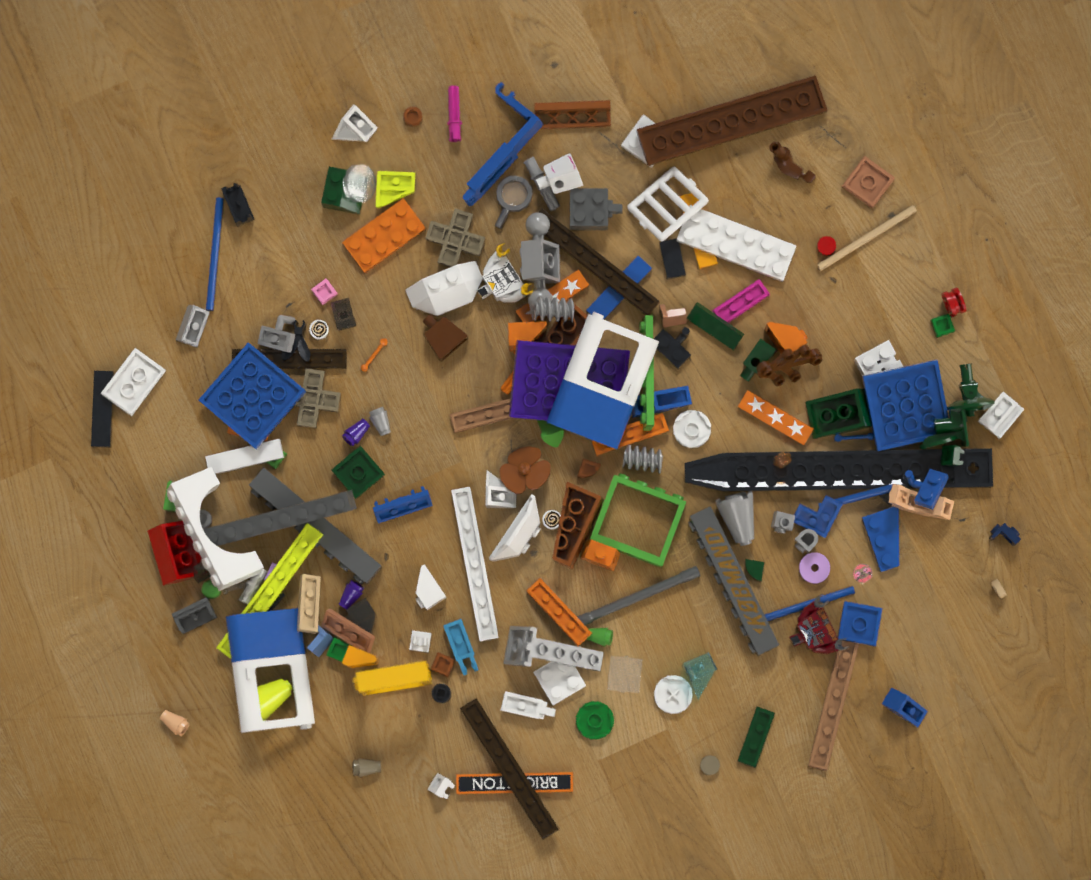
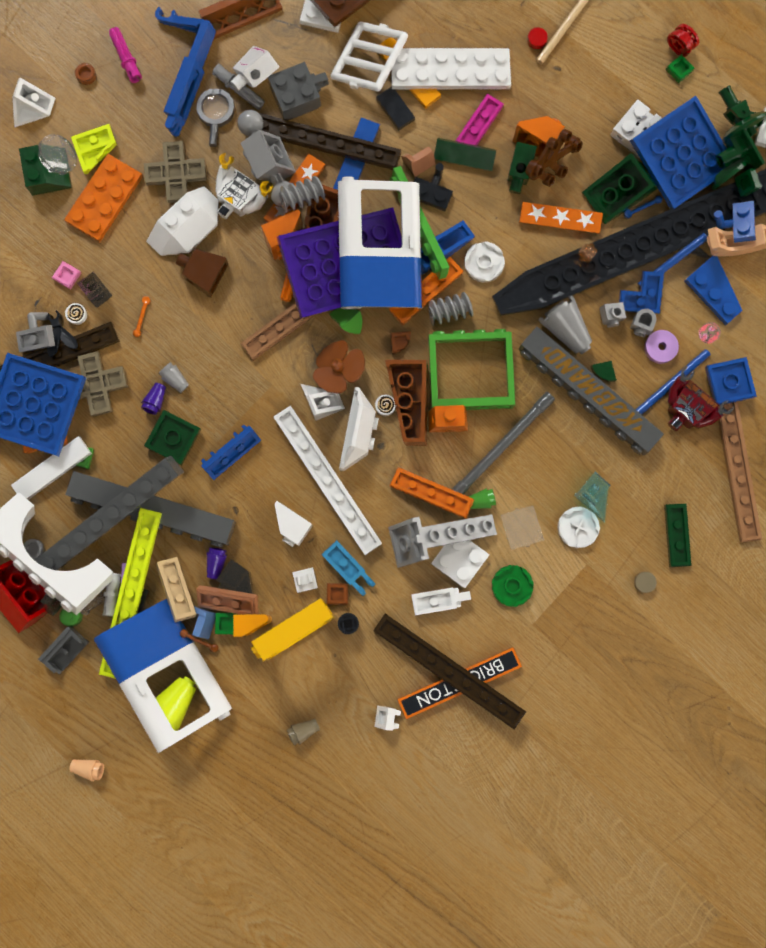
camera: 30 degrees left, 0 degrees up
none -> dark orange hinge [180,629,218,652]

